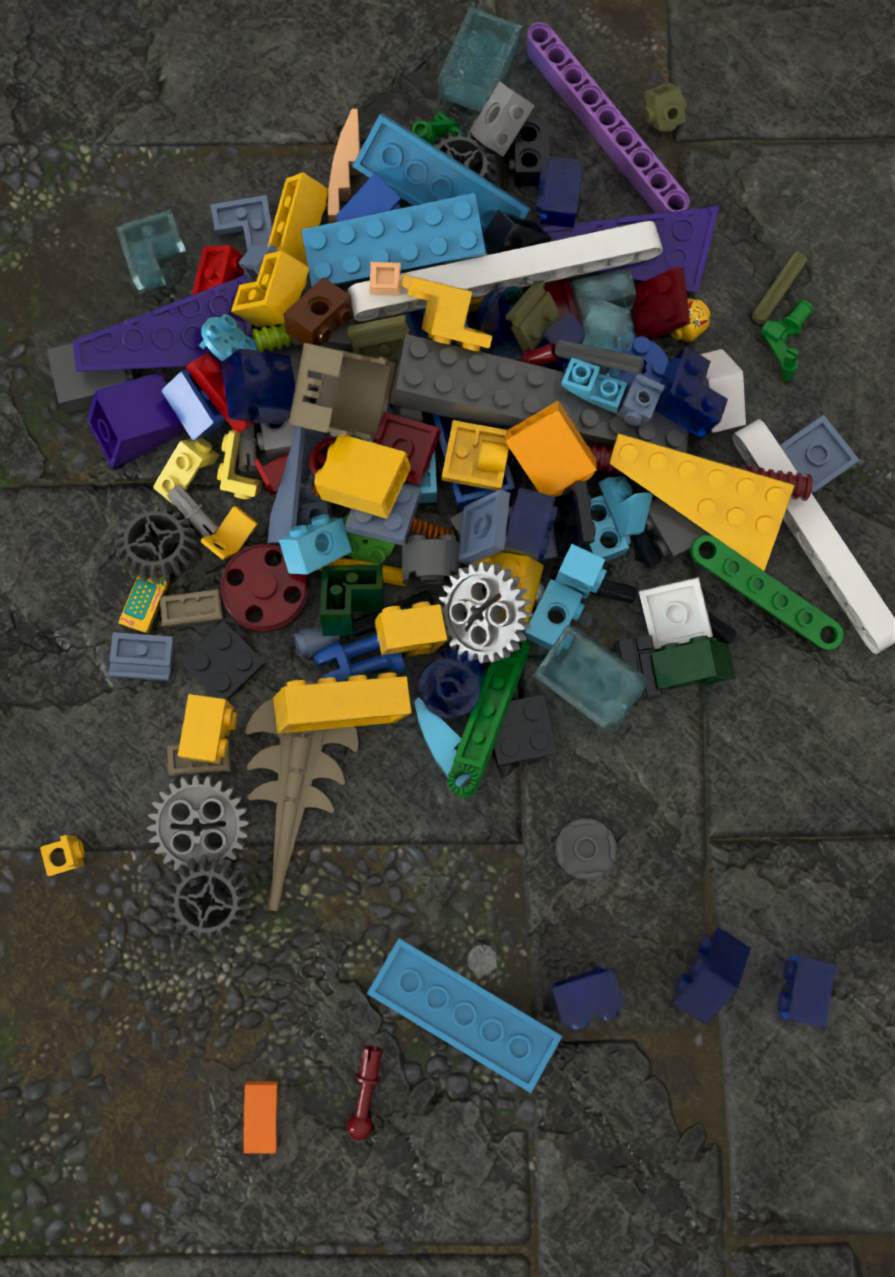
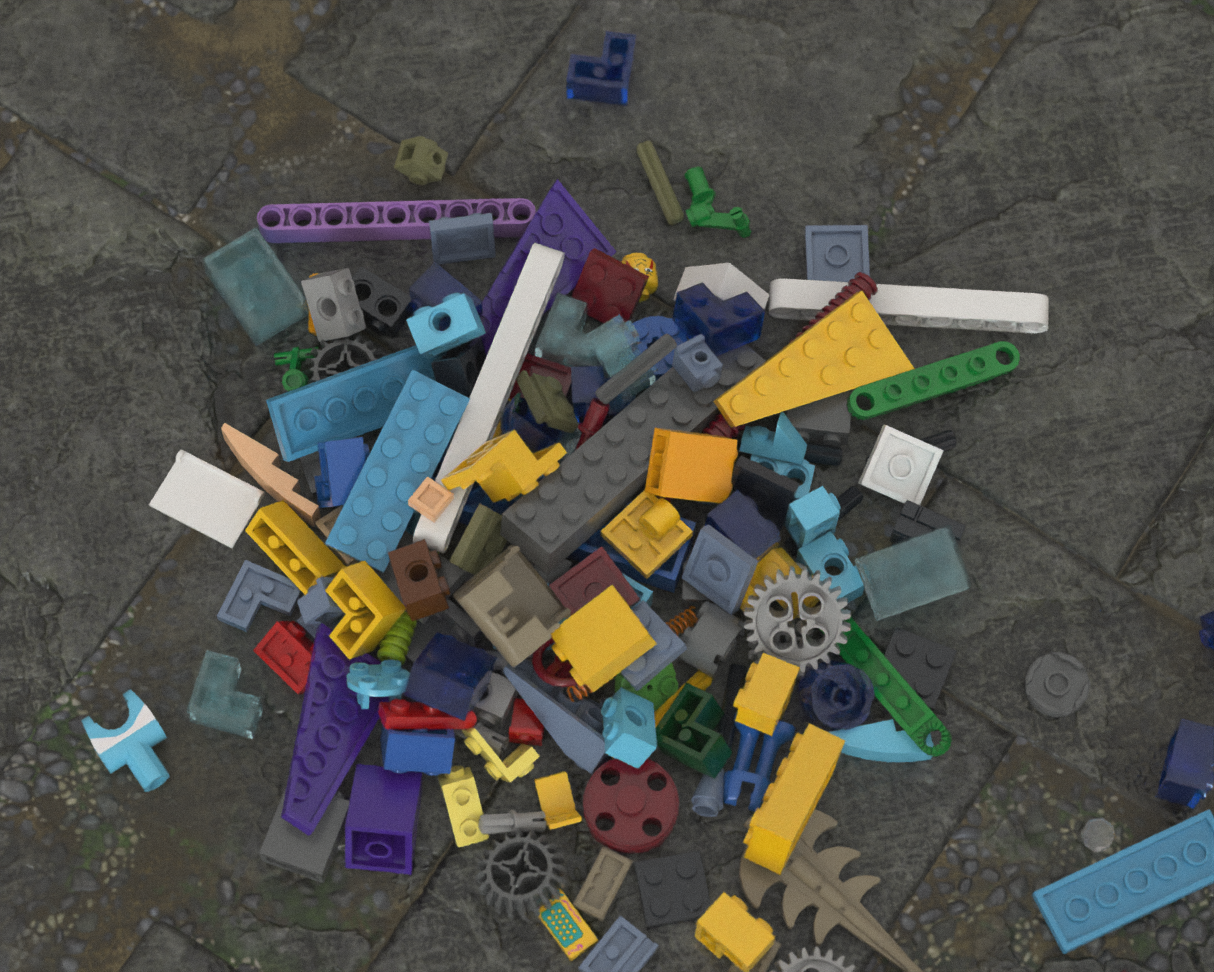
camera: 55 degrees left, 10 degrees down
medium azure slope [561,358,628,414] -> none
dark green brick [651,635,736,690] -> none
none -> medium azure connector [81,690,170,792]
none -> white piece [149,449,265,548]
none -> medium azure brick [406,293,486,360]
none -> sand blue plate [429,213,496,265]
none -> clear blue brick [566,31,636,106]

